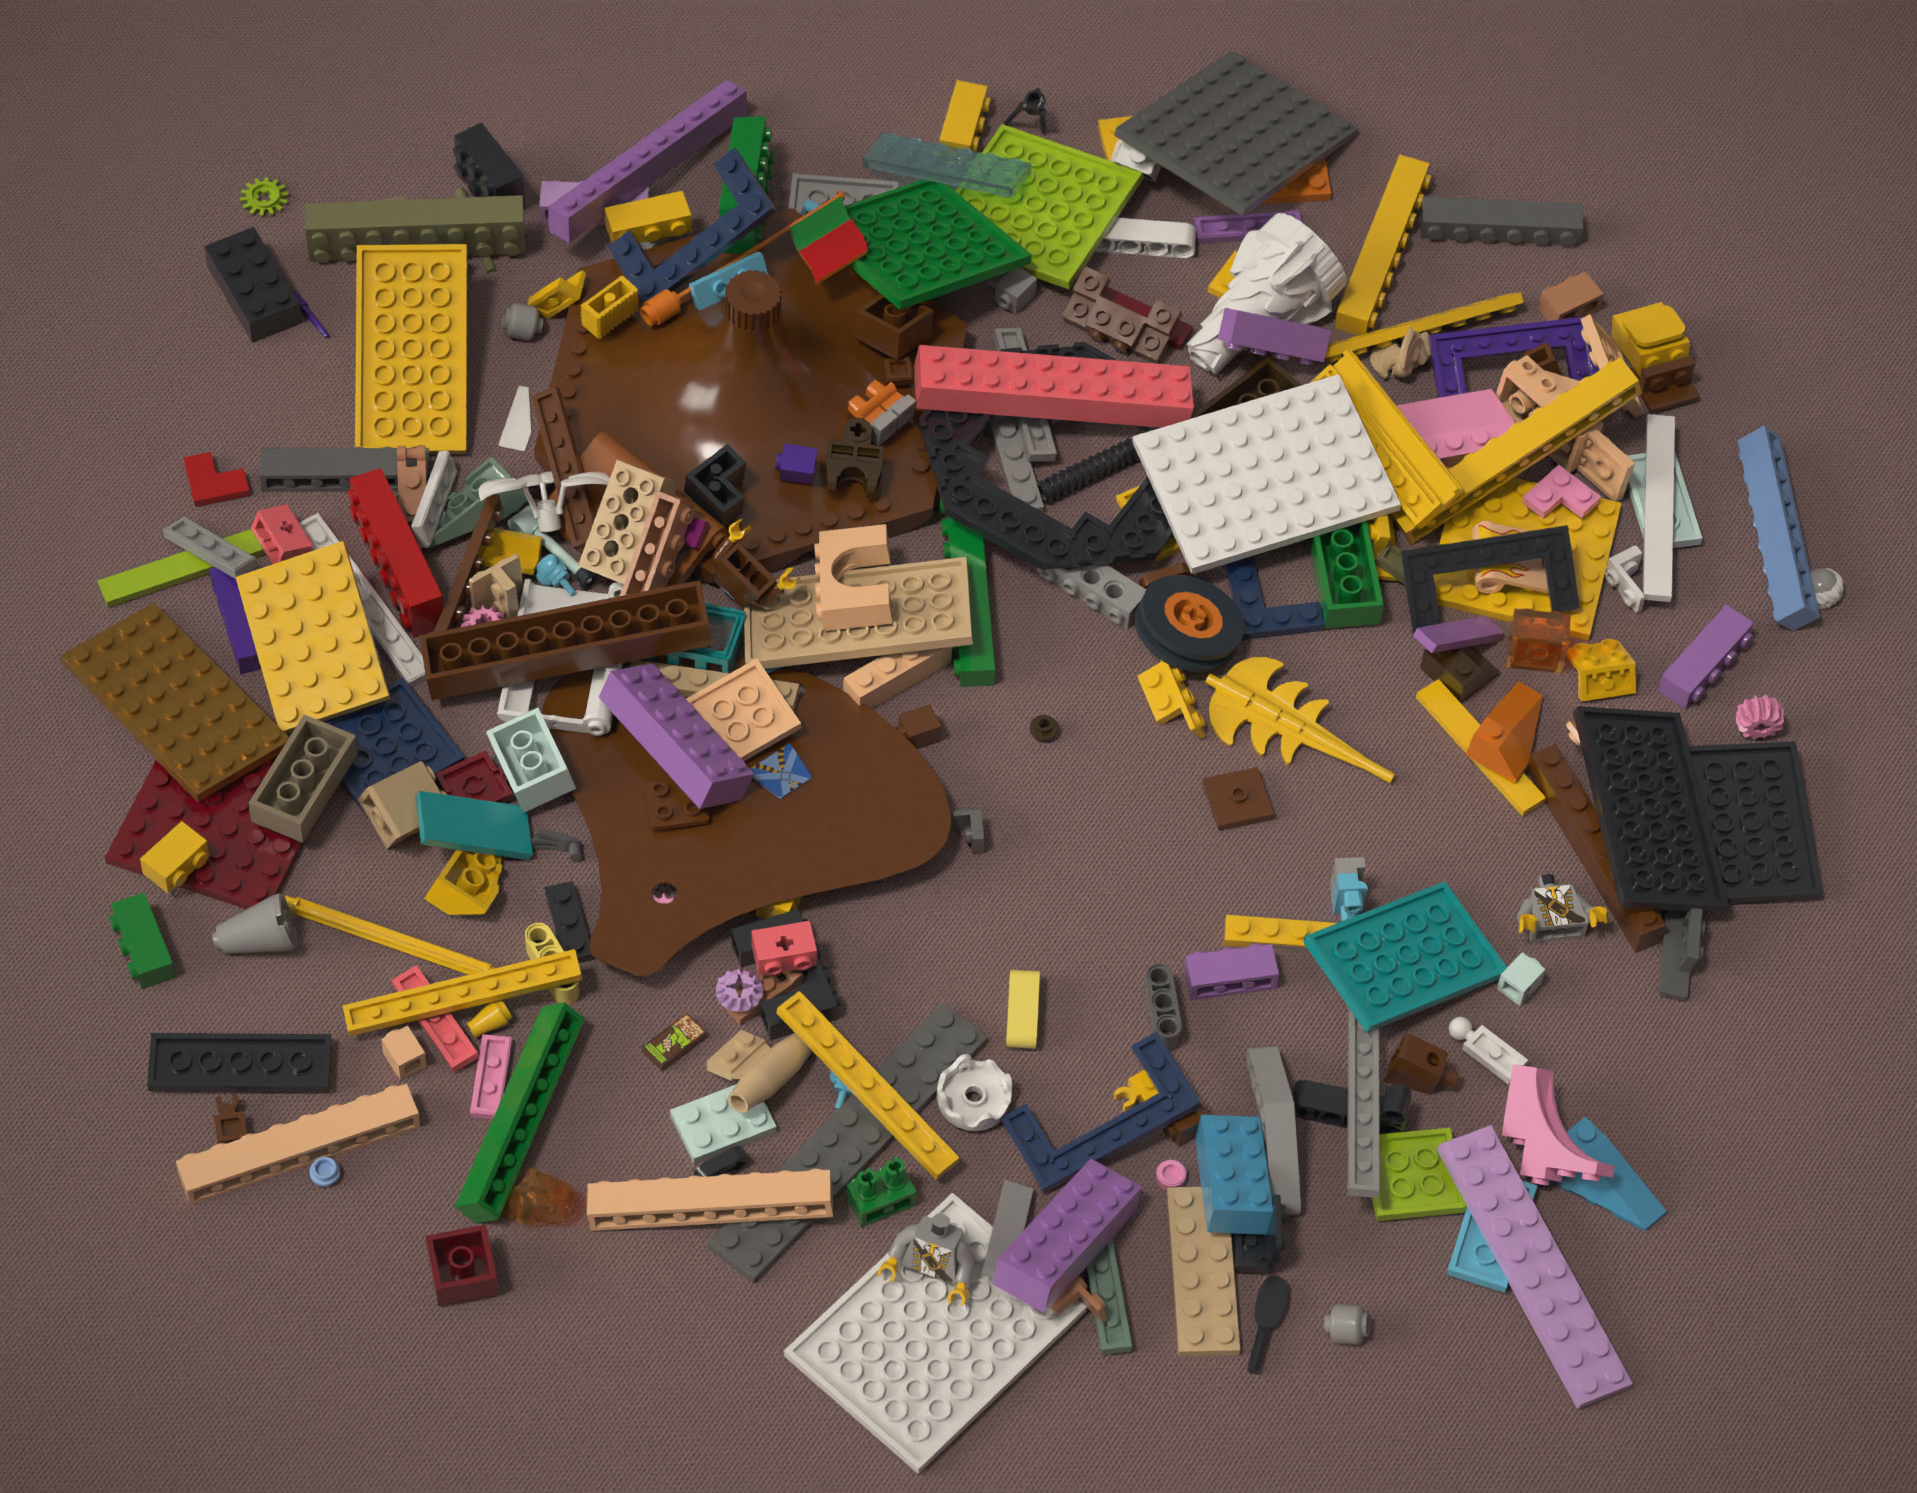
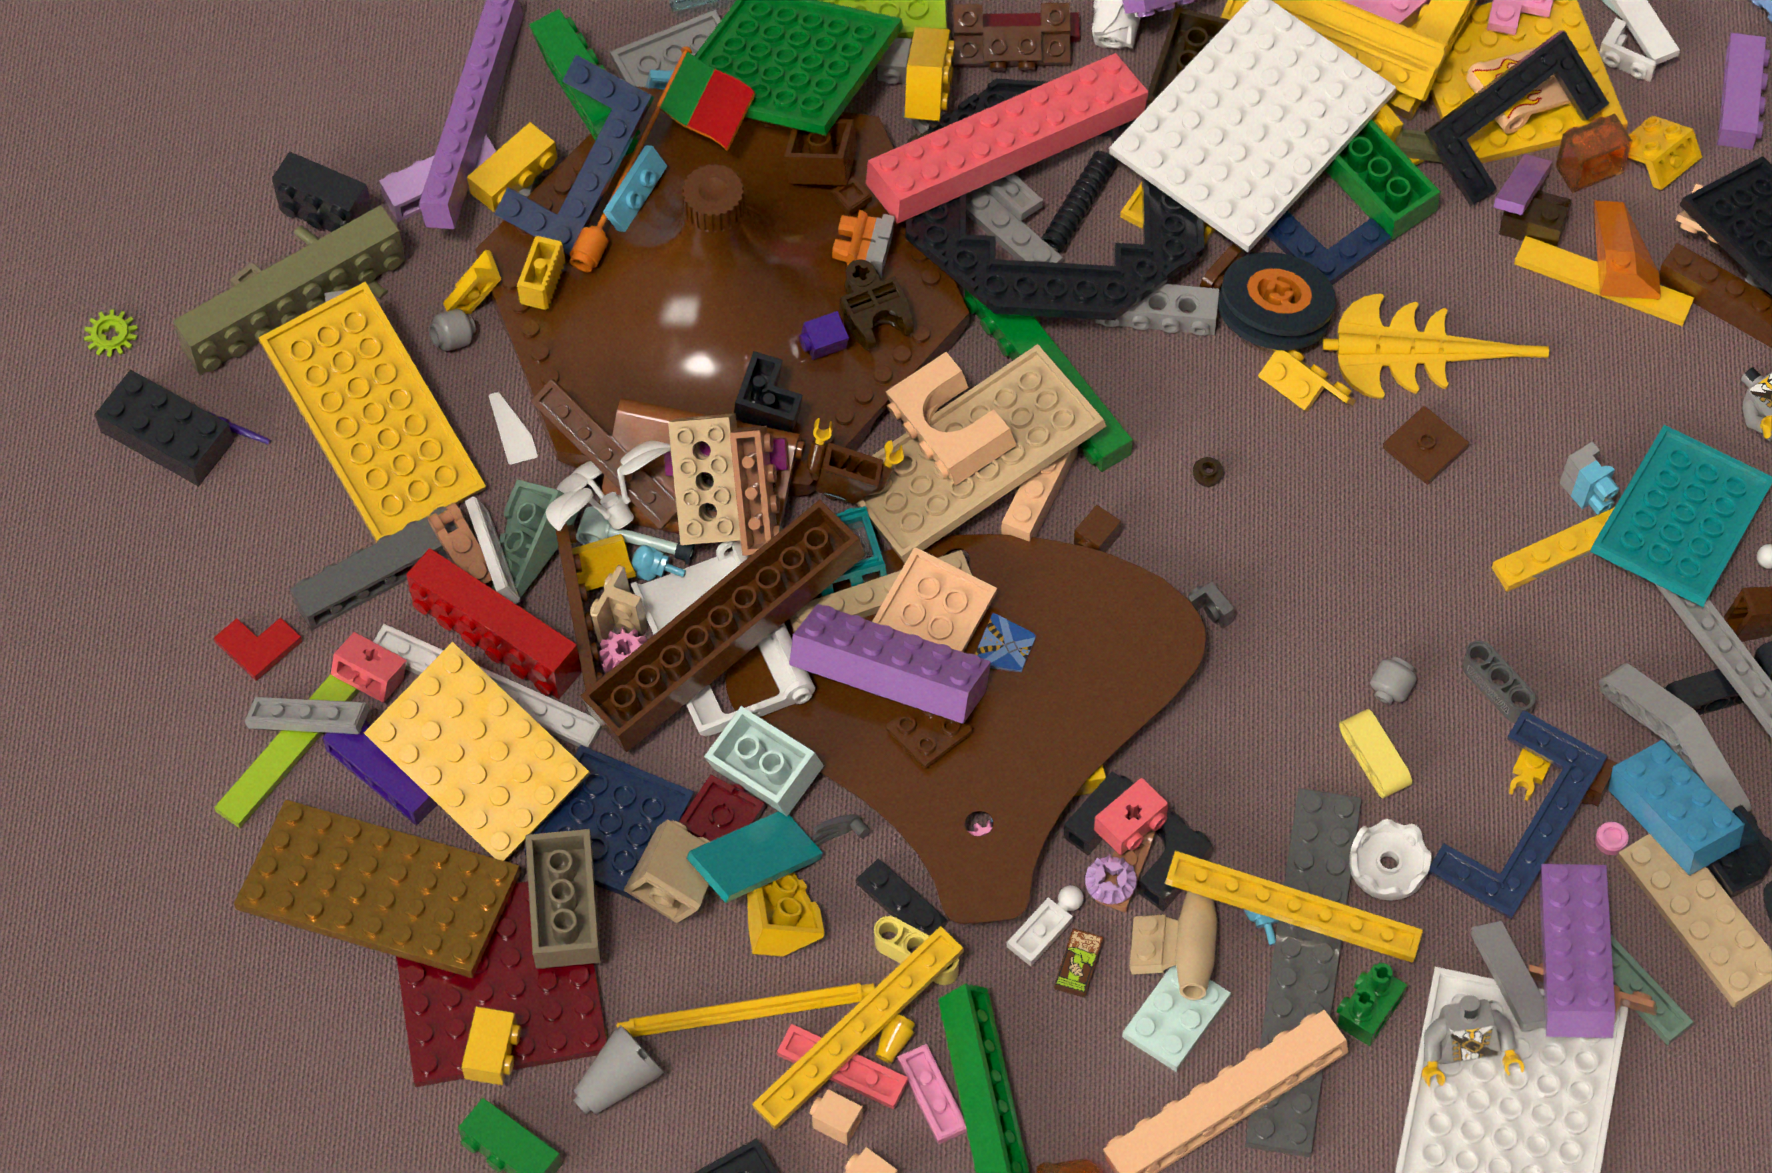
camera: 25 degrees left, 5 degrees up
black beam [693,1146,750,1177] -> none
medium lavender brick [1183,944,1279,1000] -> none
none -> yellow brick [904,27,955,121]
none -> white plate [1007,885,1084,966]
none -> light grey head [1370,656,1417,705]

